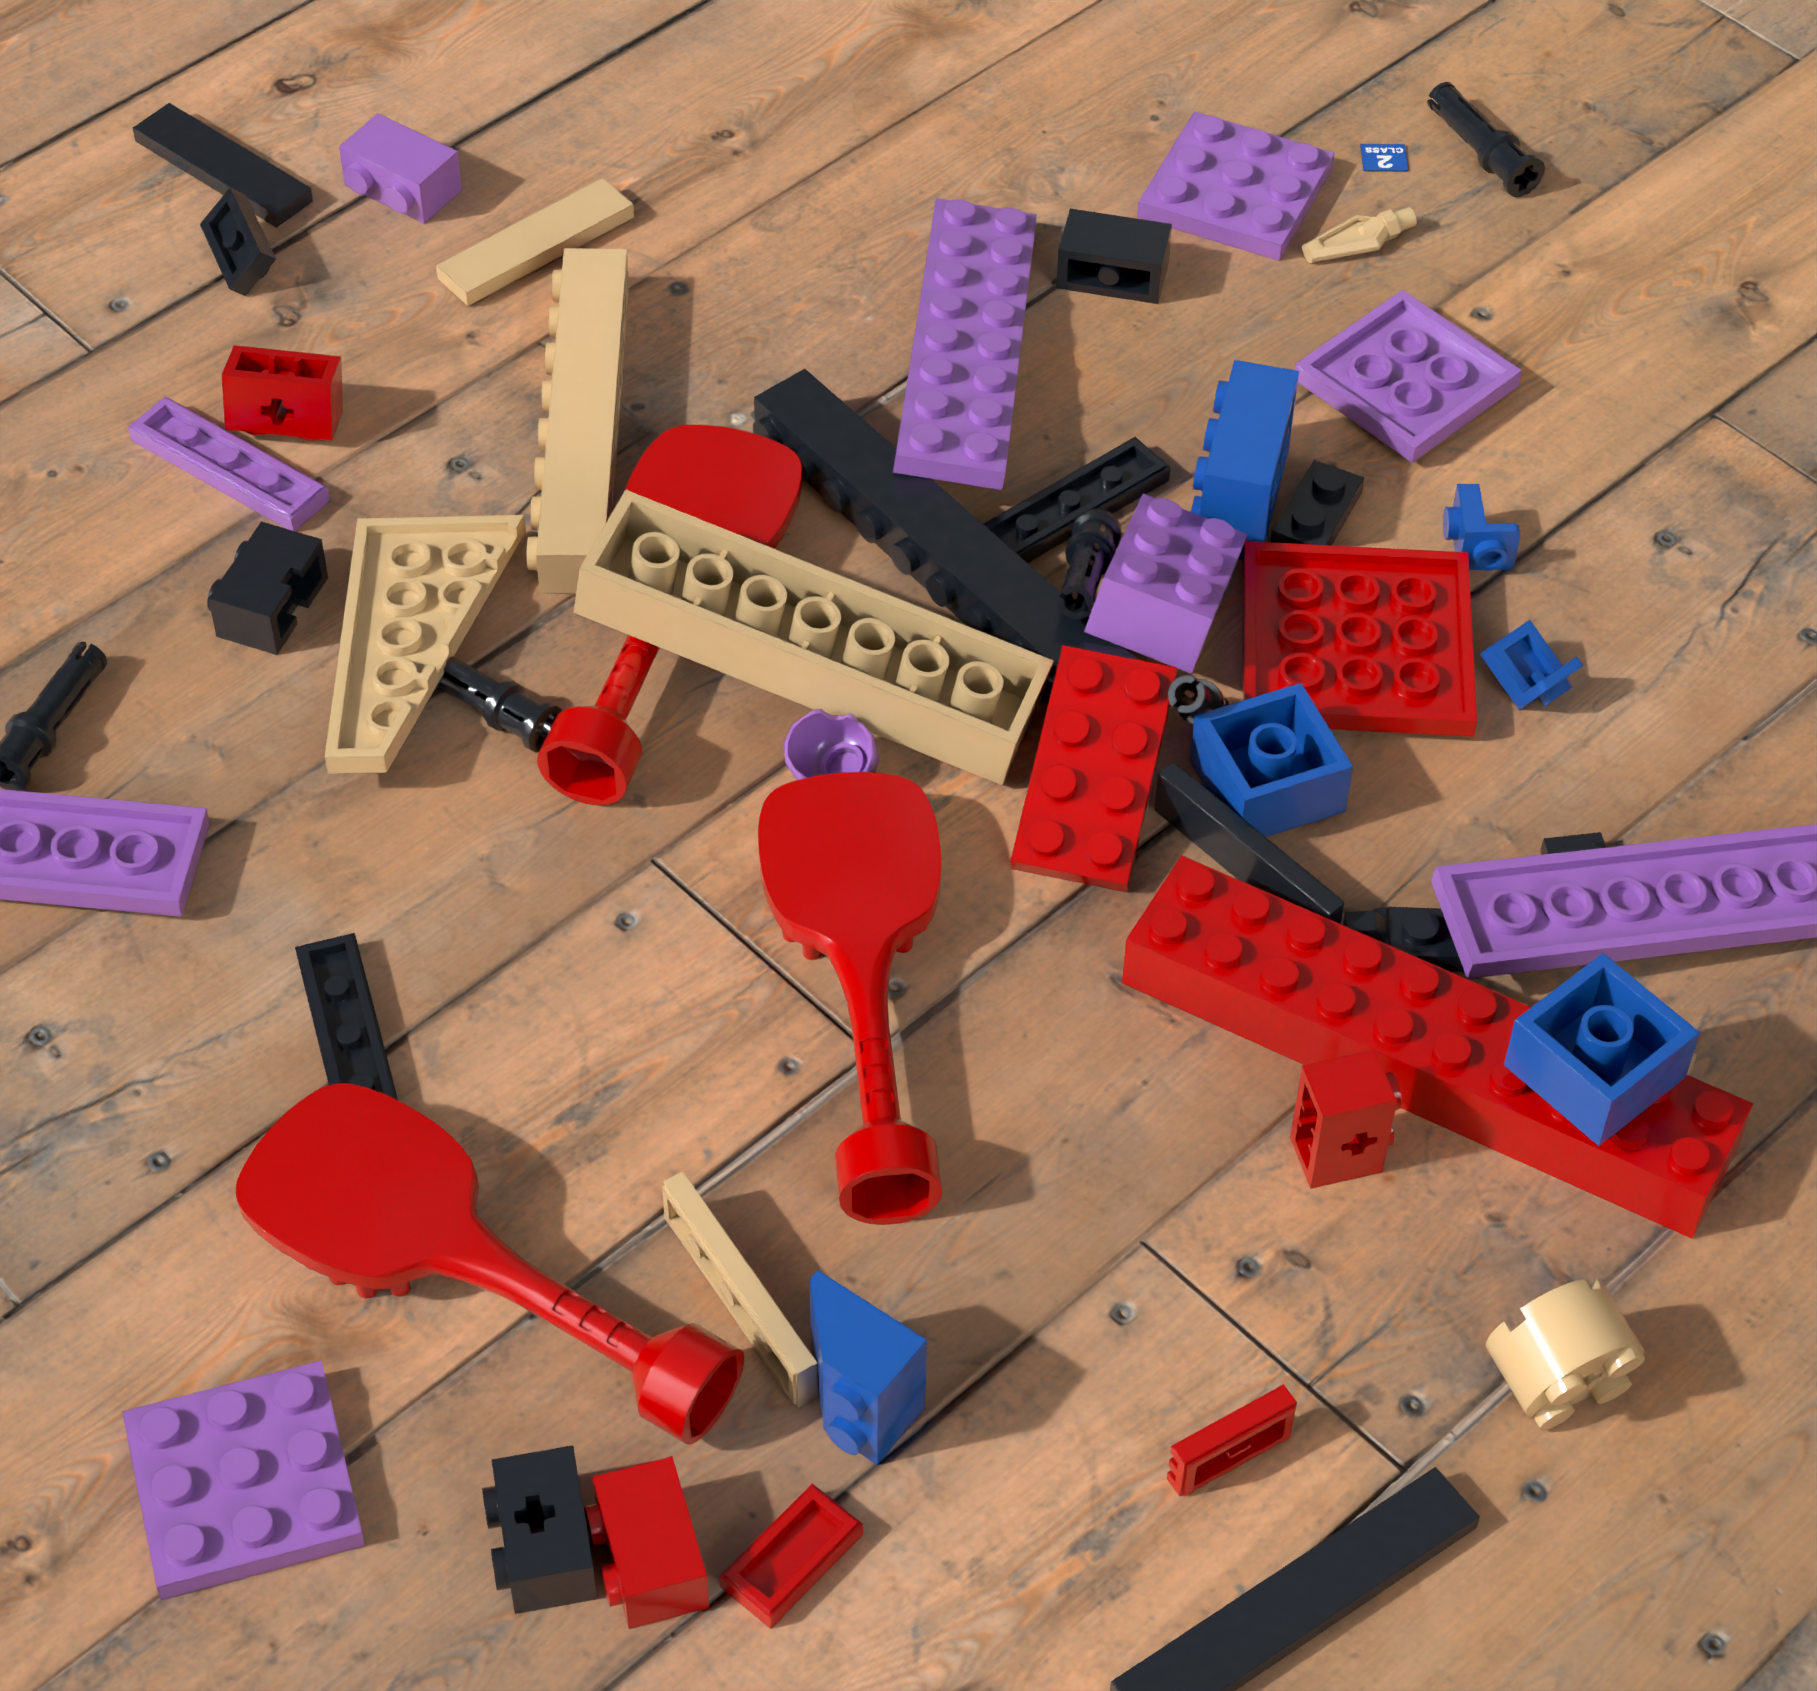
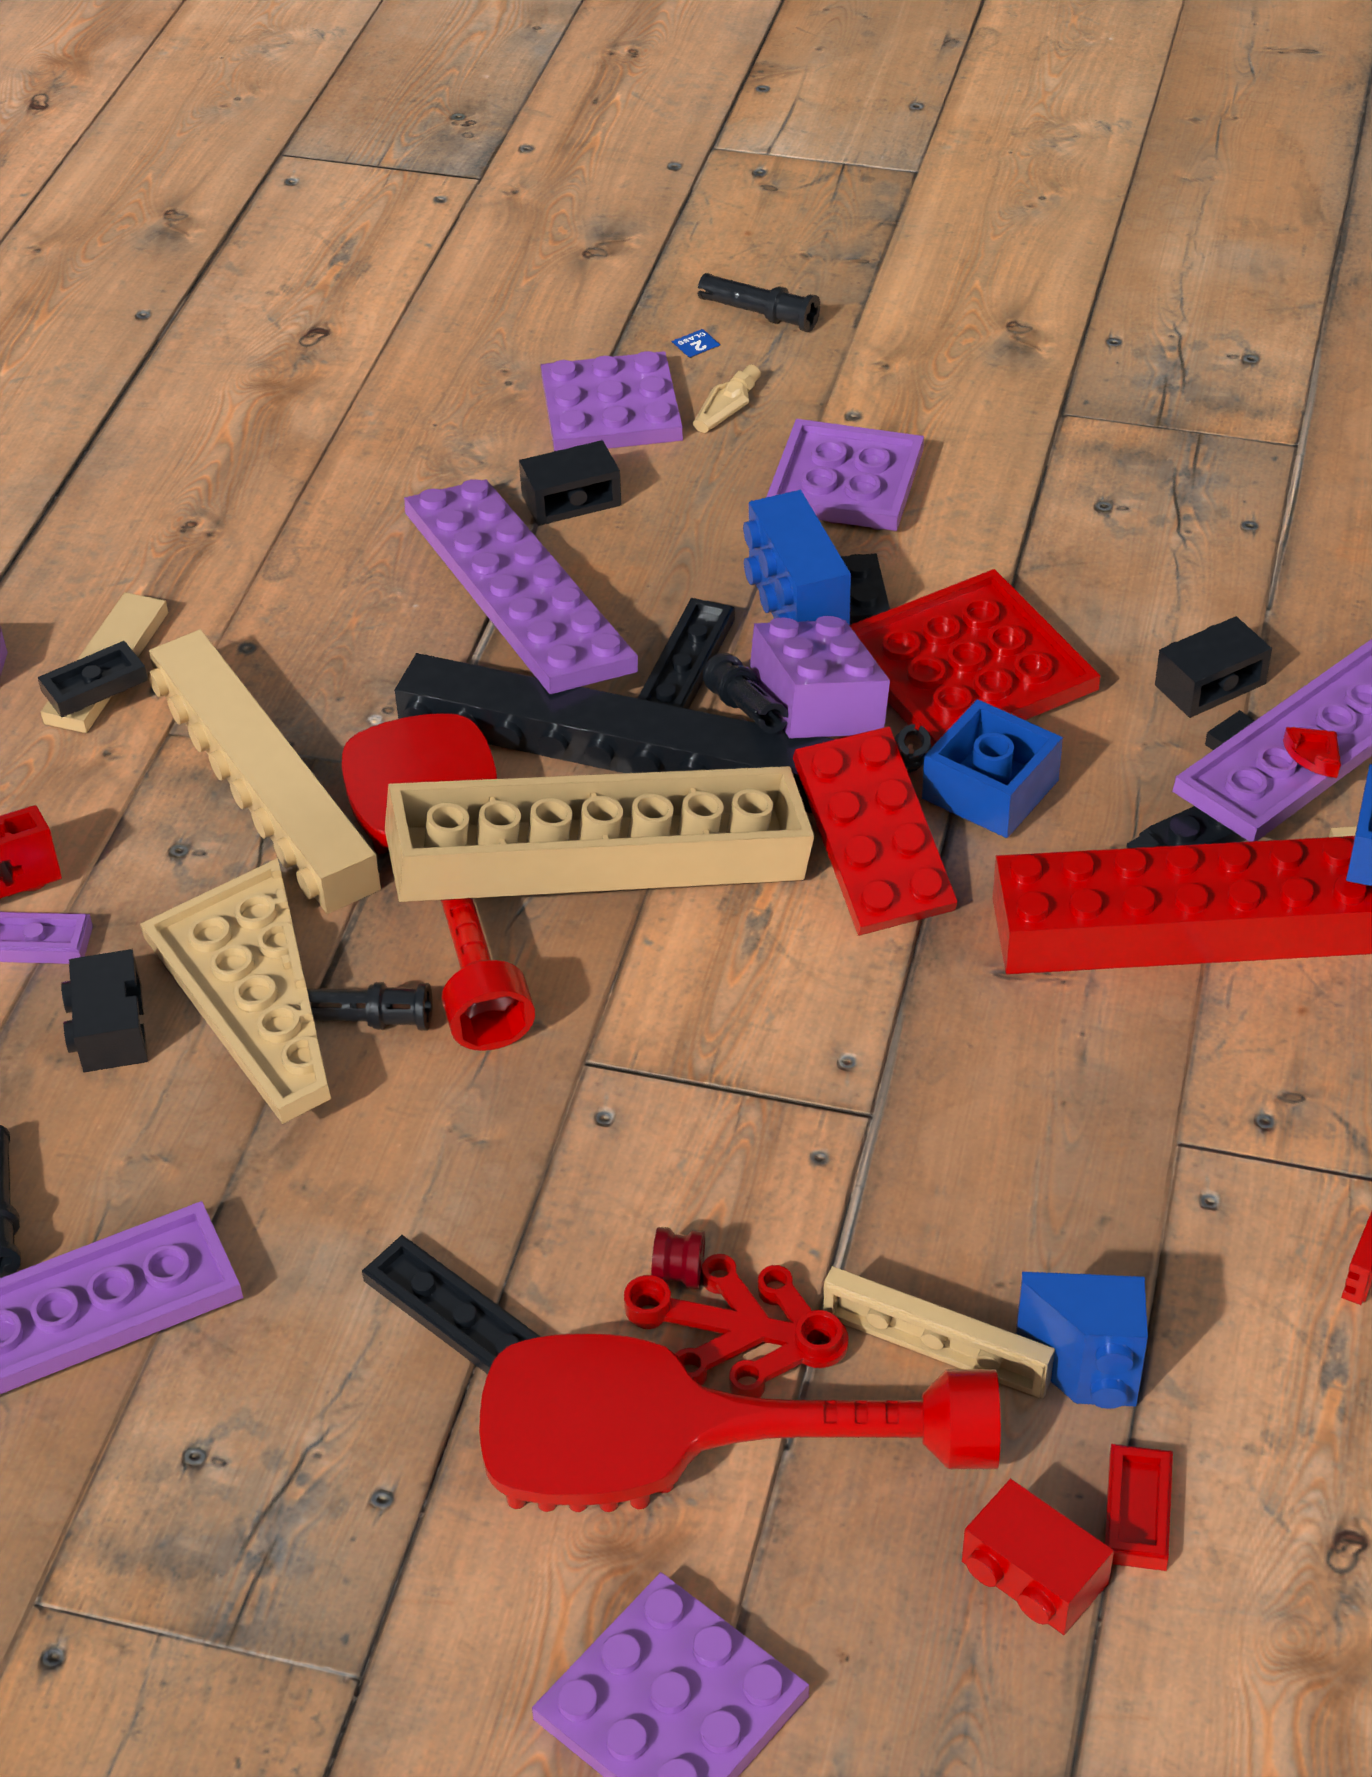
camera: 30 degrees left, 5 degrees down
black brick [482,1445,597,1614] -> none
red piece [758,772,942,1225] -> none
medium lavender hair [783,709,879,780] -> none
black tile [1154,763,1344,924] -> none
red brick [1290,1049,1402,1189] -> none
blue bracket [1443,484,1521,571] -> none
blue bracket [1480,620,1584,710] -> none
none -> black plate [38,641,148,718]
none -> red plant [624,1254,849,1398]
none -> dark red wheel [651,1227,705,1289]
none -> black brick [1155,616,1272,718]
none -> red tile [1283,727,1341,778]

